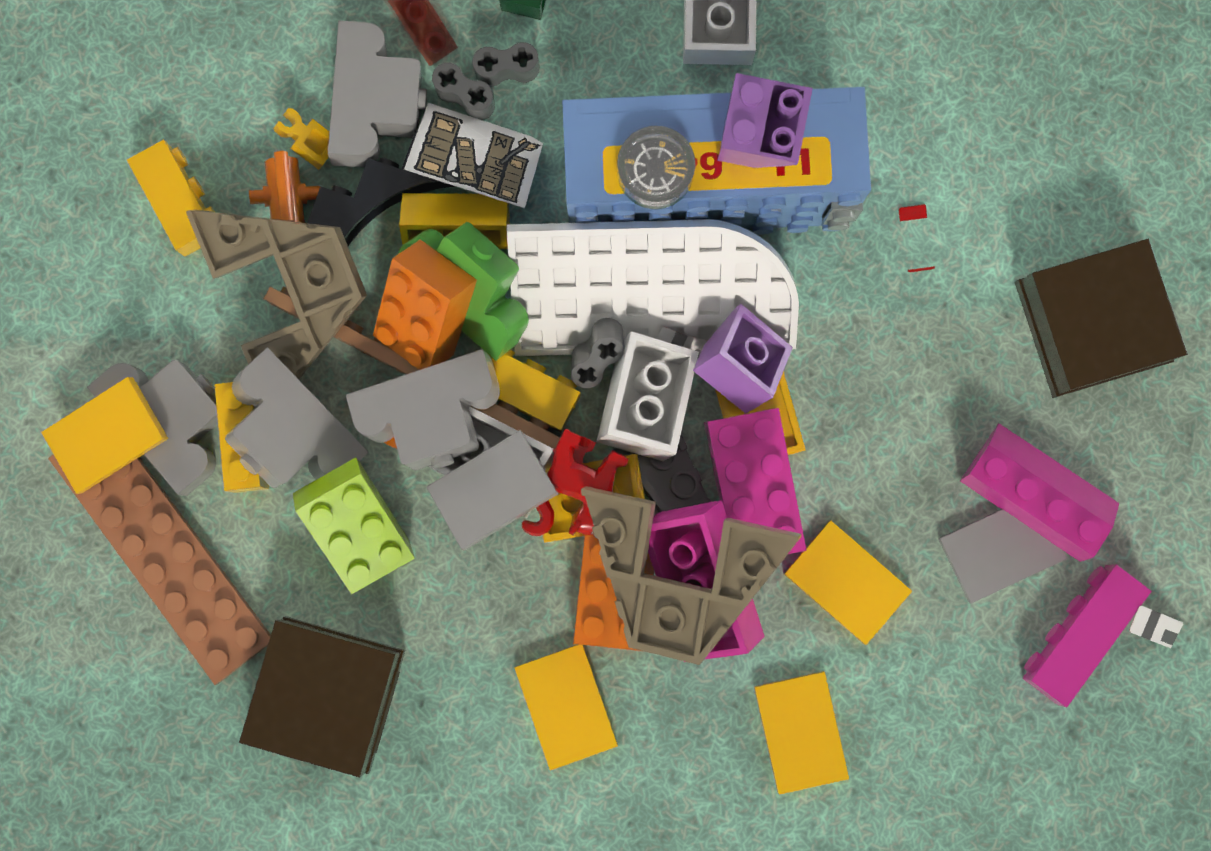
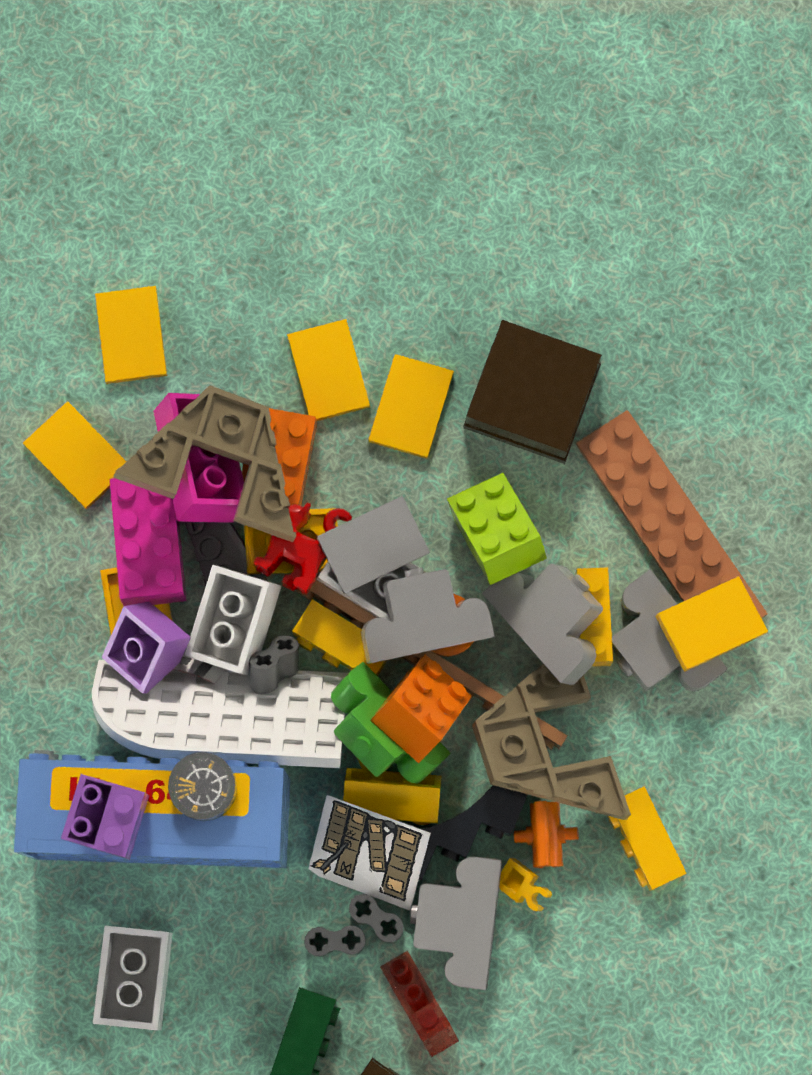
camera: 175 degrees left, 5 degrees down
none -> yellow tile [368,354,454,459]

